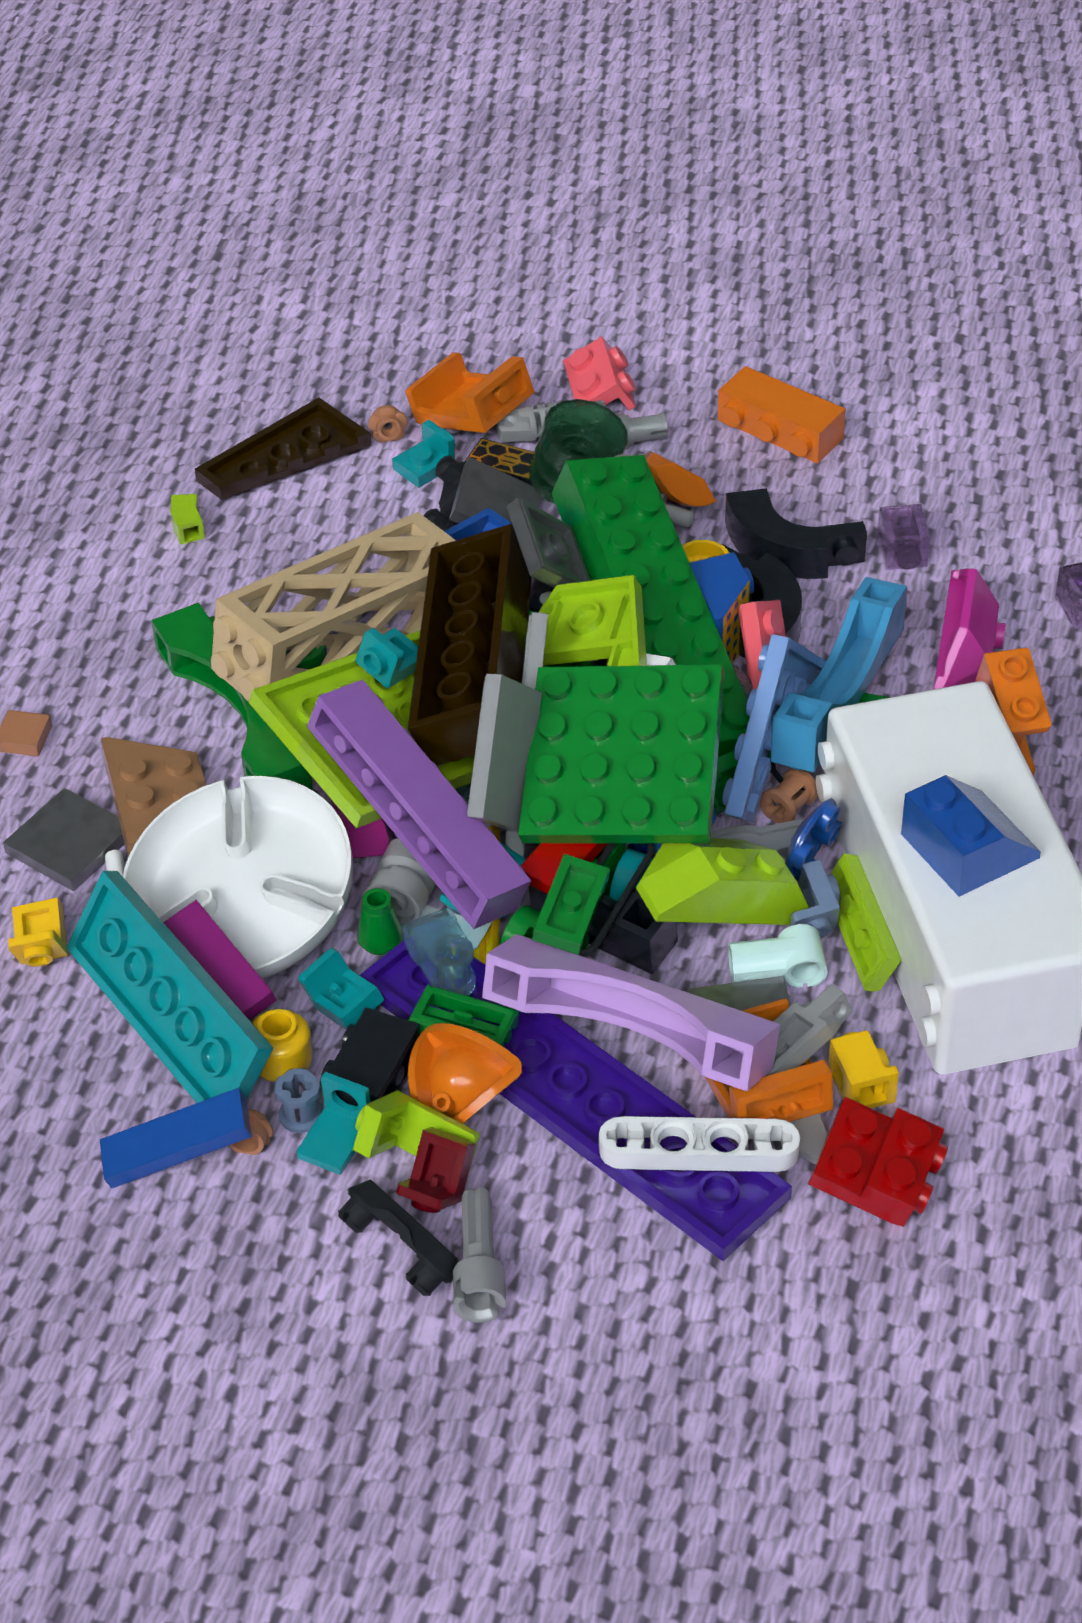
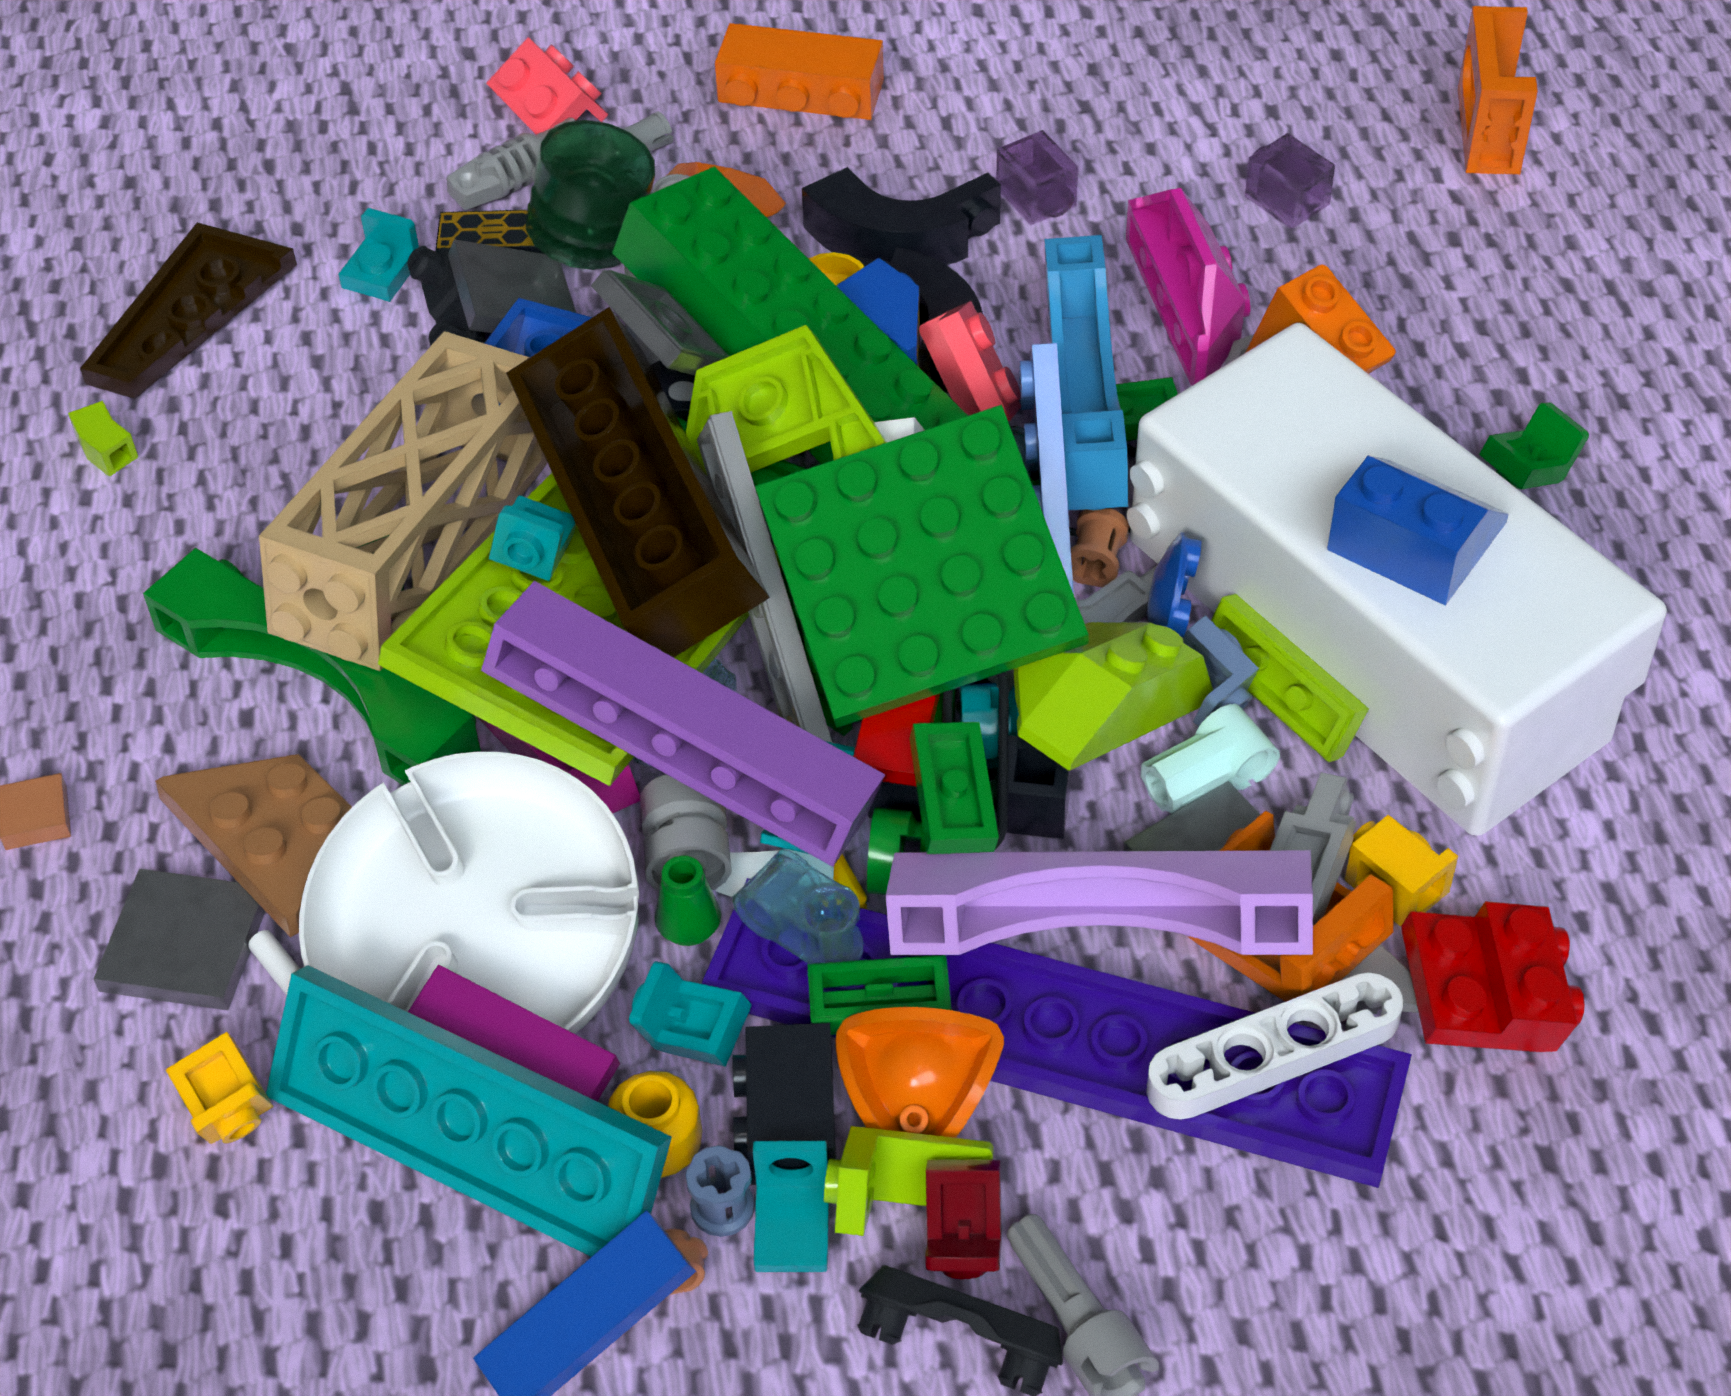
camera: 25 degrees left, 5 degrees up
nougat plate [368,405,408,442] -> none
orange panel [405,352,535,433] -> none
light grey tile [467,674,542,831] -> none

